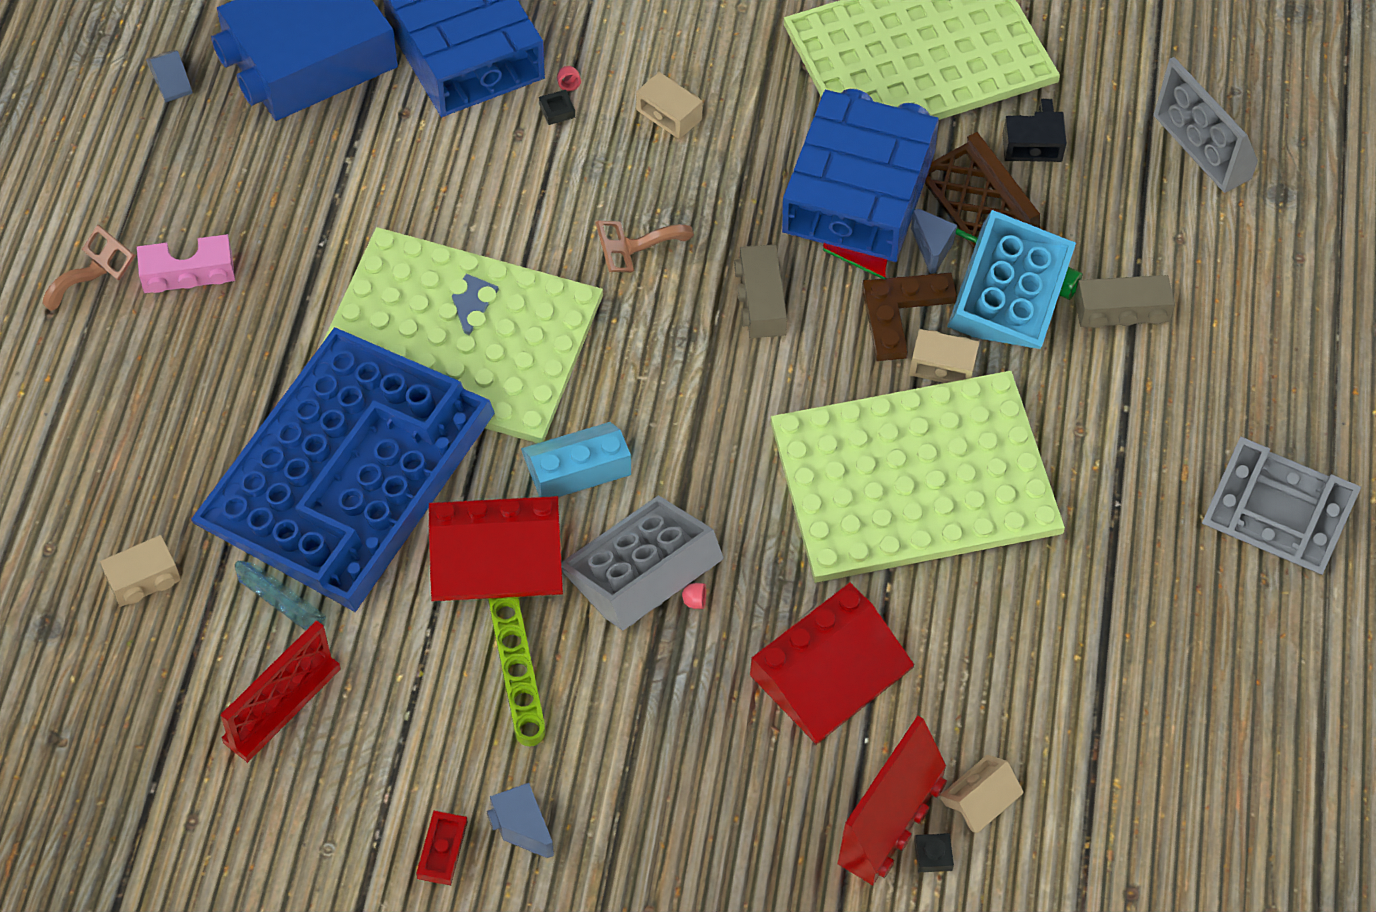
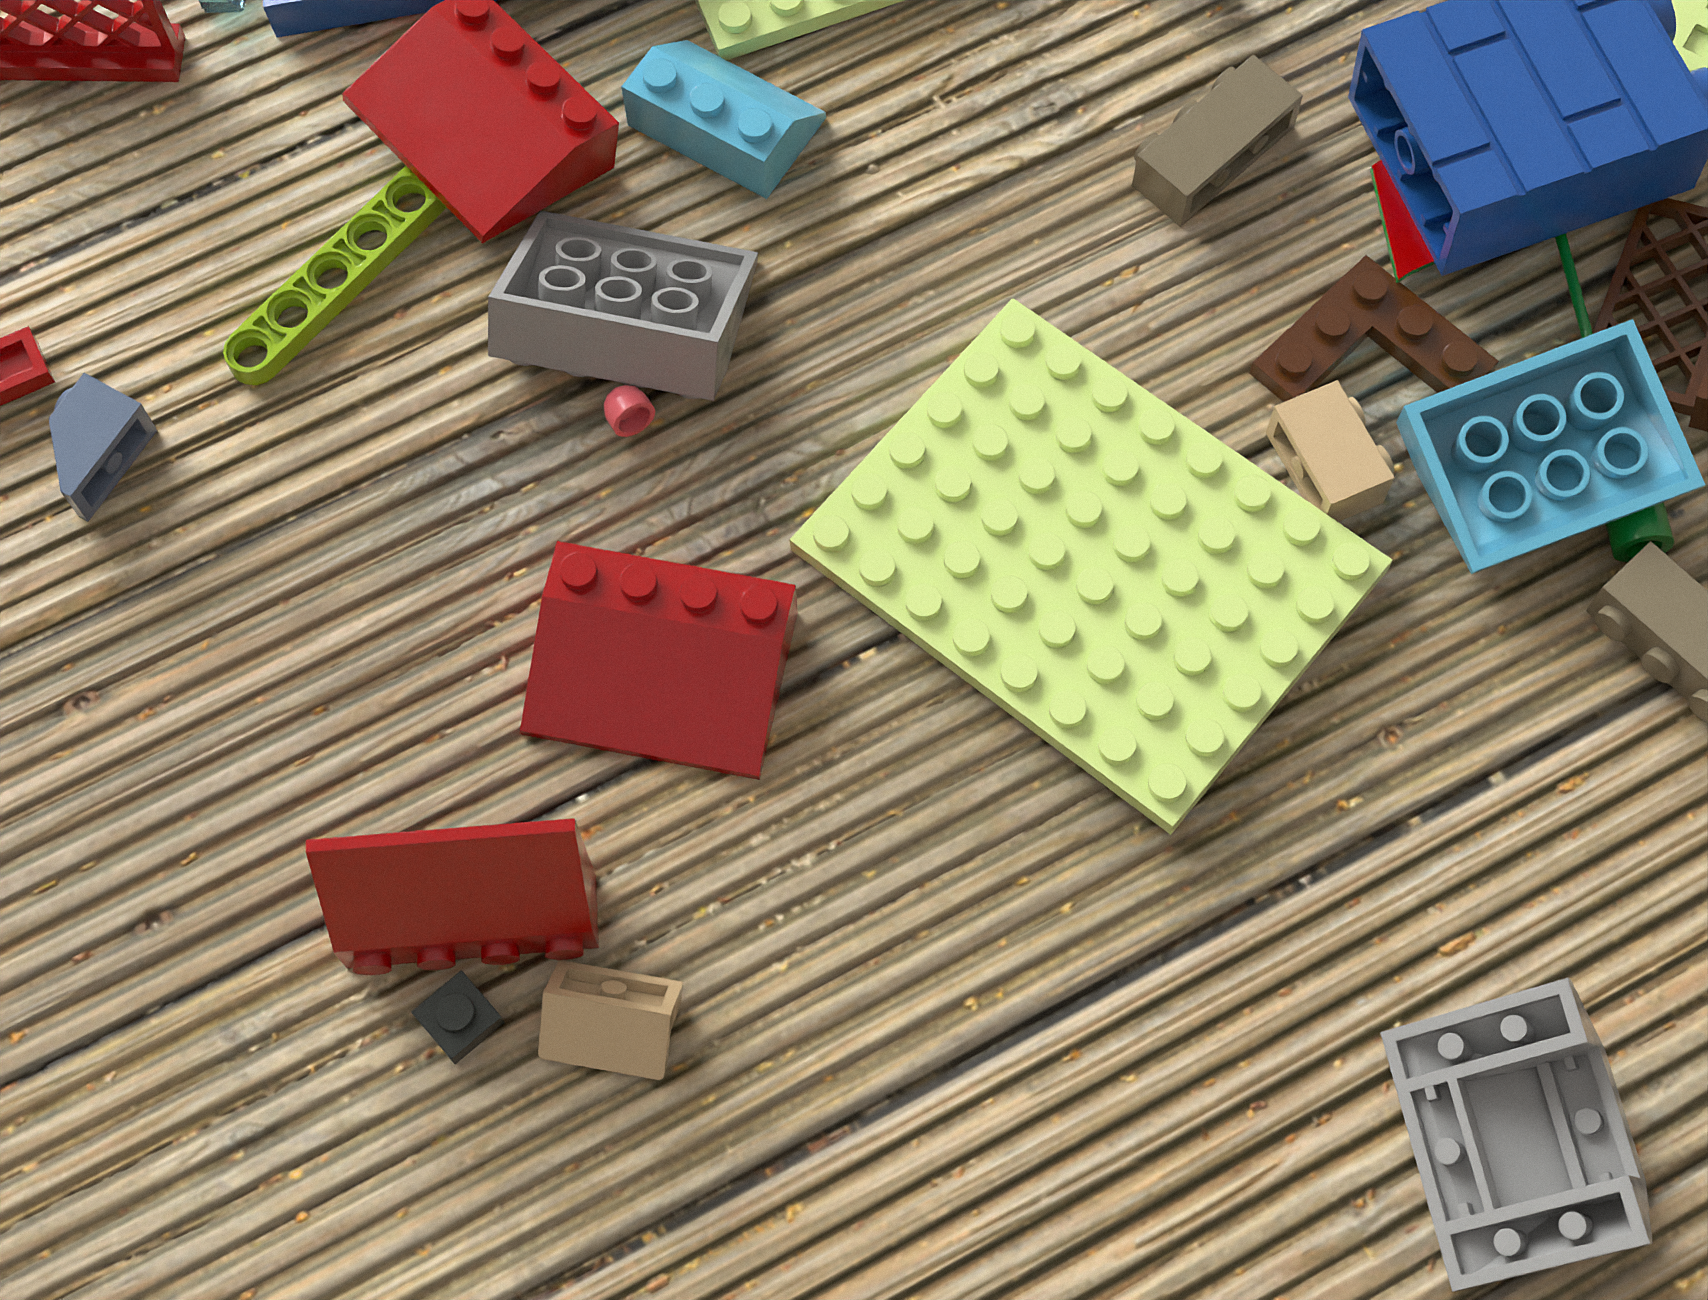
camera: 55 degrees right, 10 degrees up
sand blue slope [911,209,957,274] -> none

